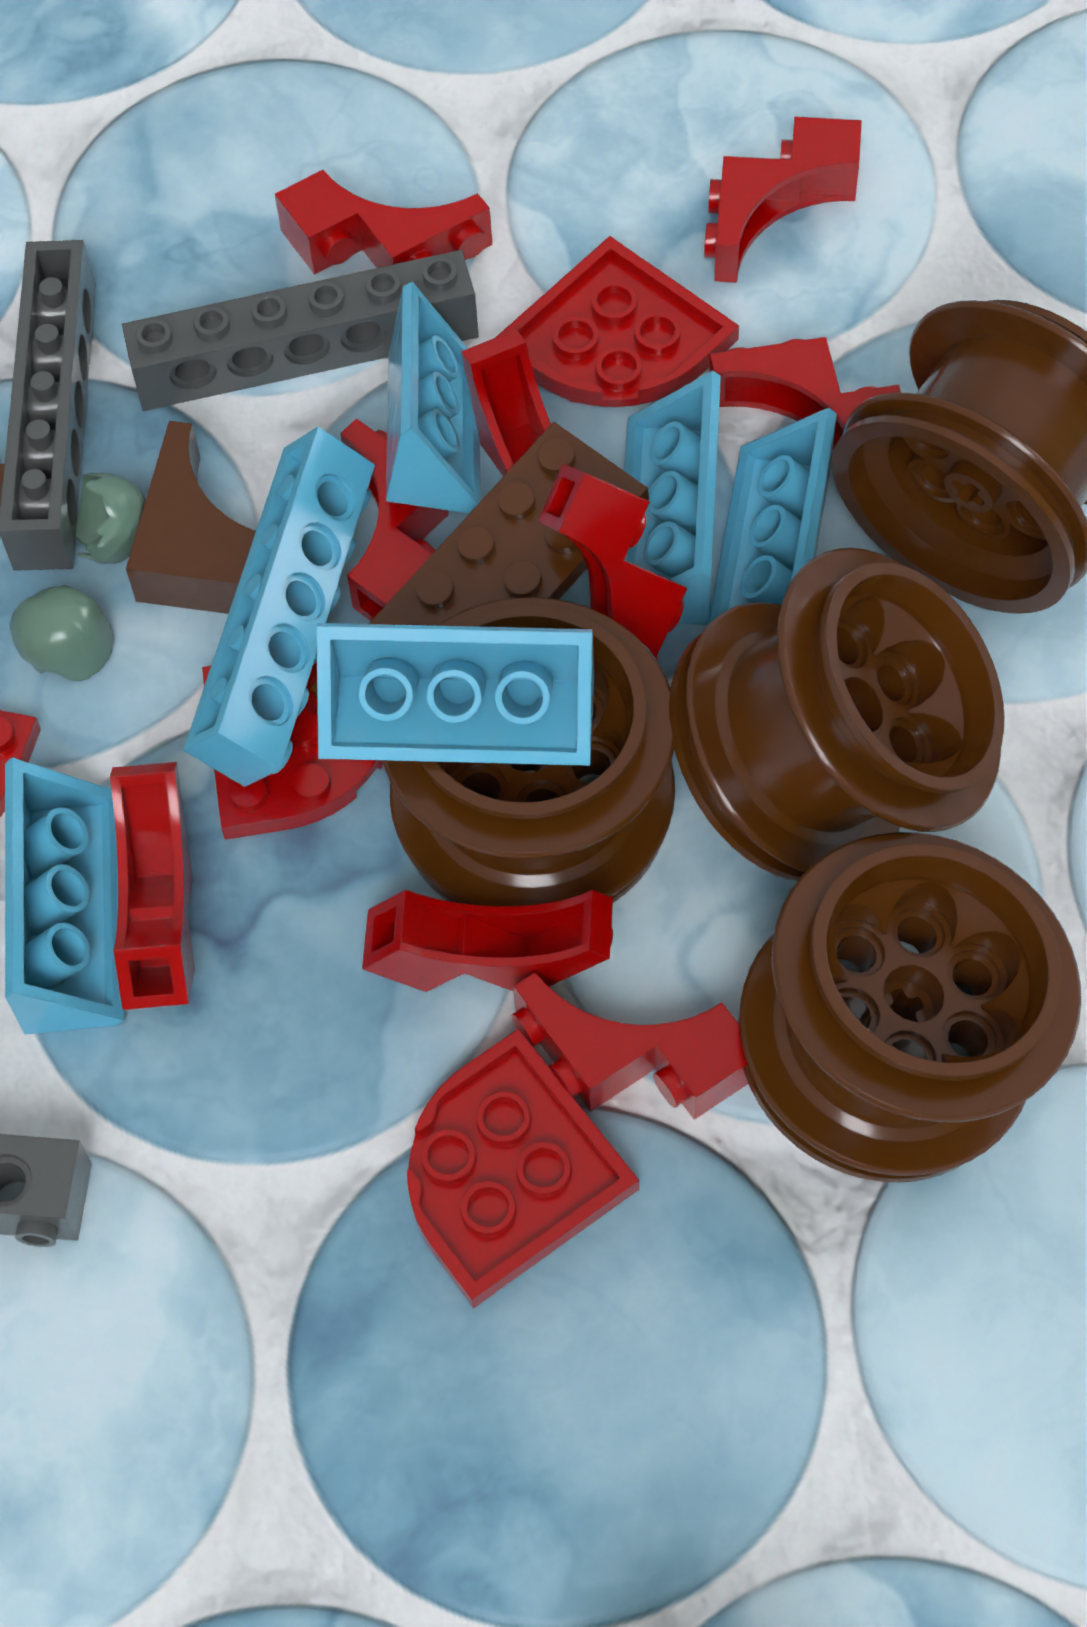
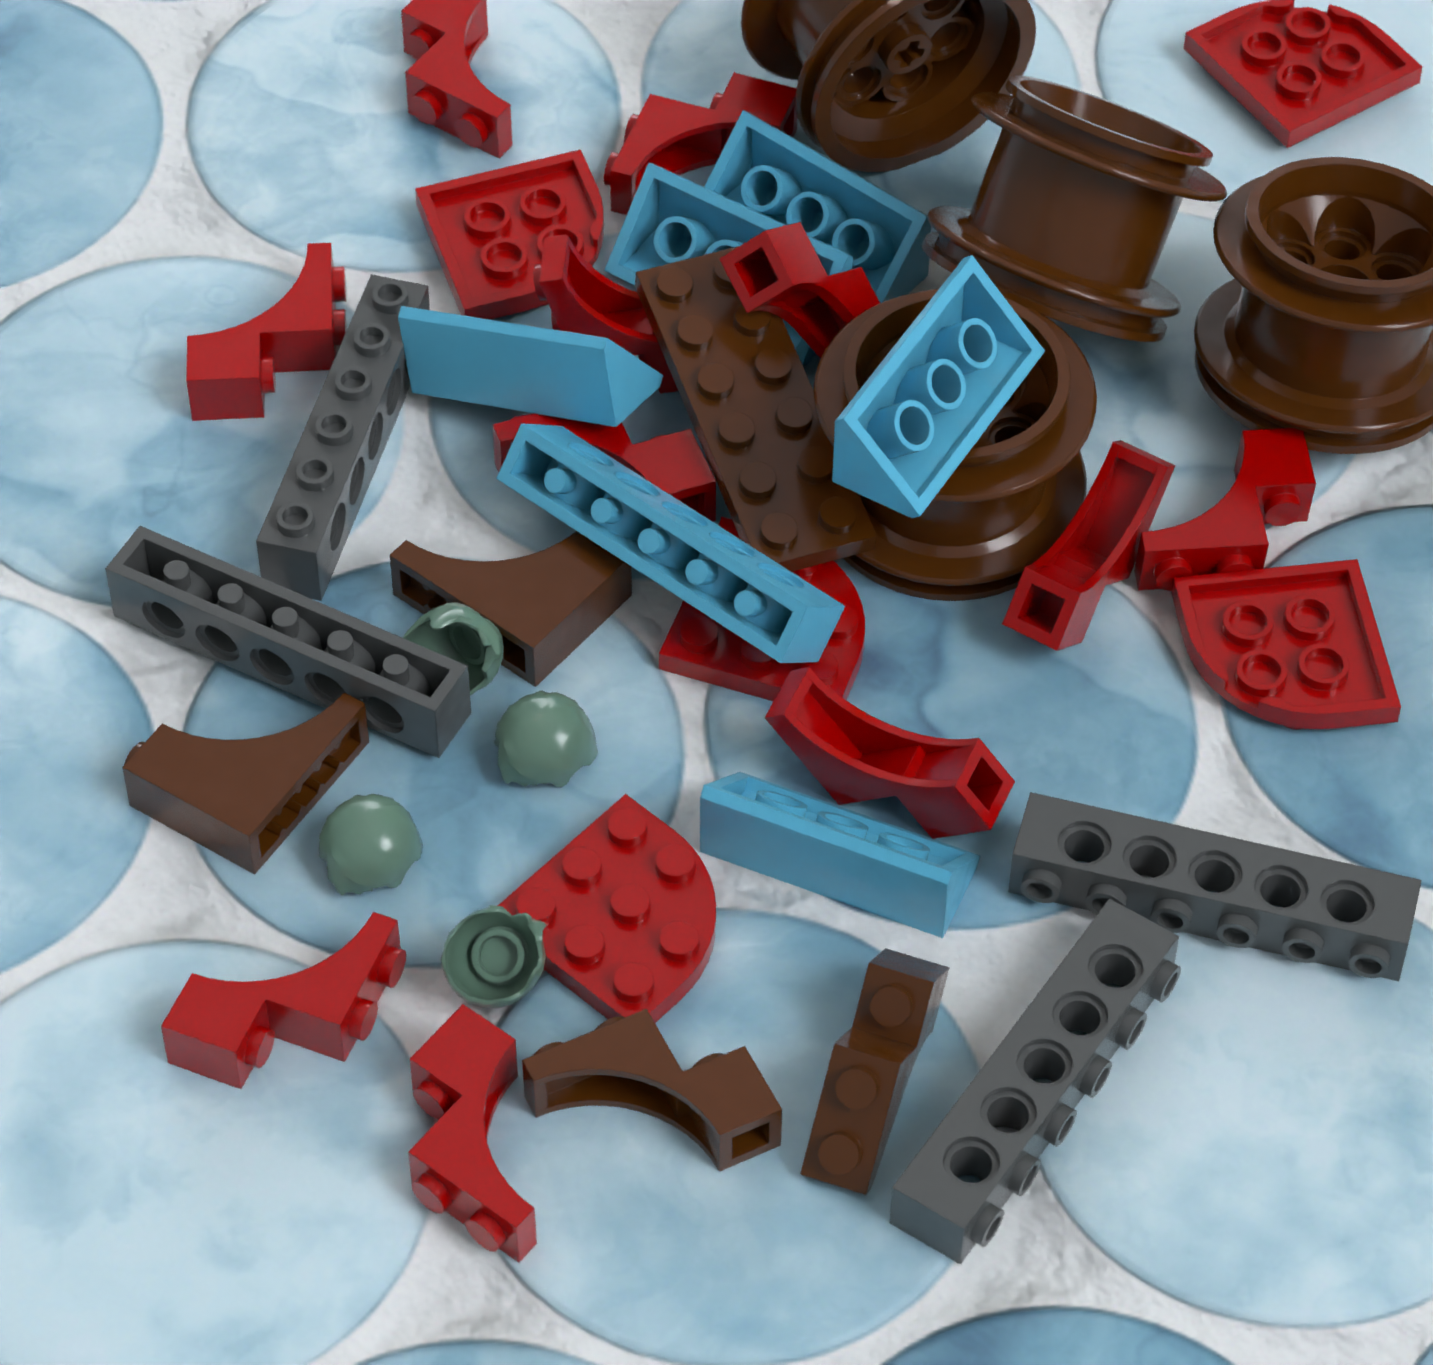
camera: 65 degrees left, 10 degrees down
none -> dark grey brick [1008,792,1422,981]

